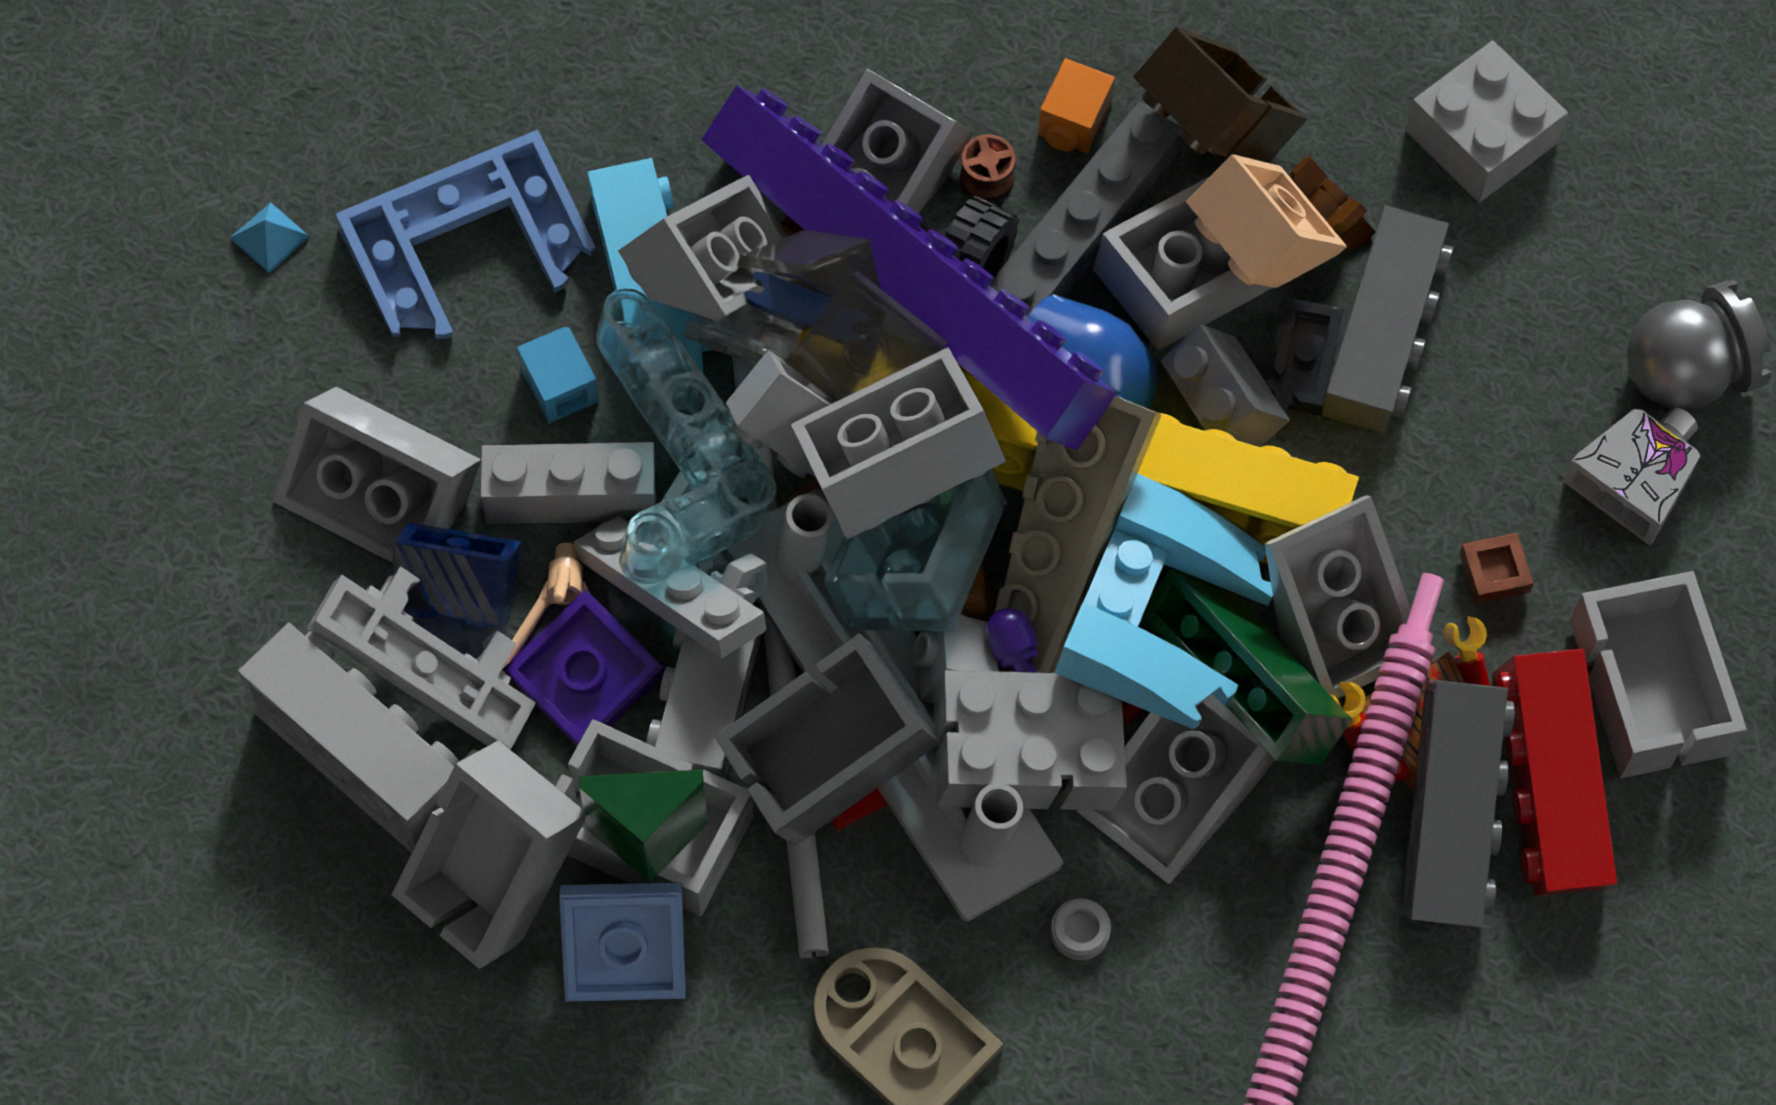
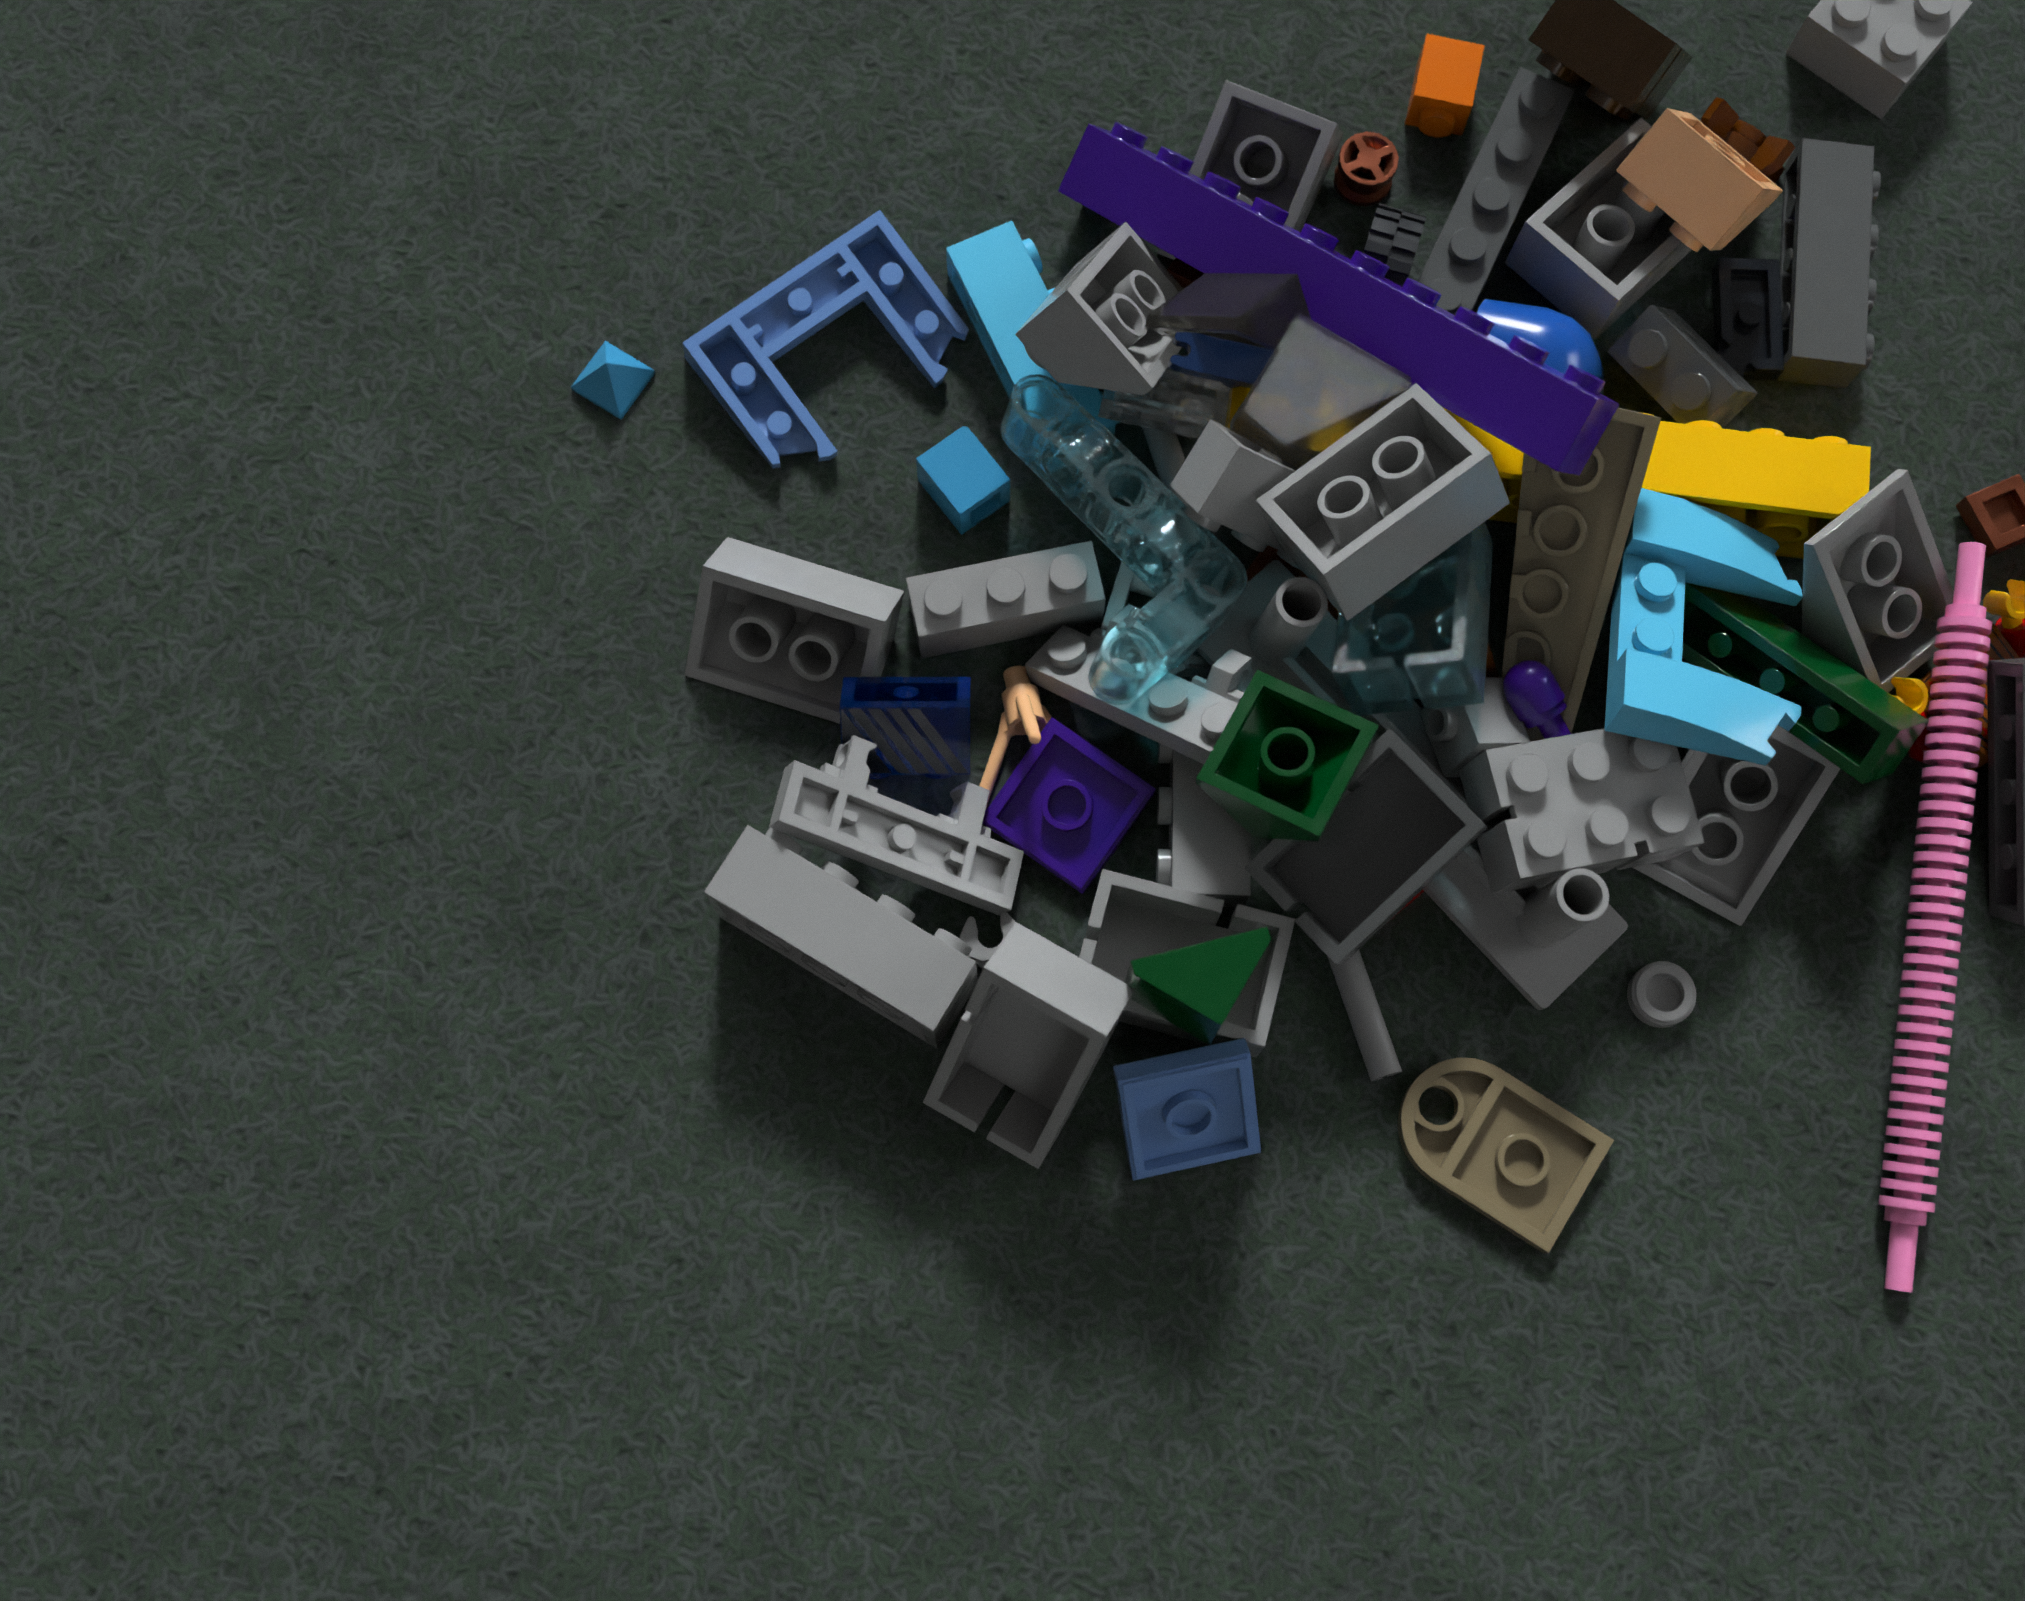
camera: 10 degrees left, 10 degrees up
none -> dark green slope [1196,670,1379,841]

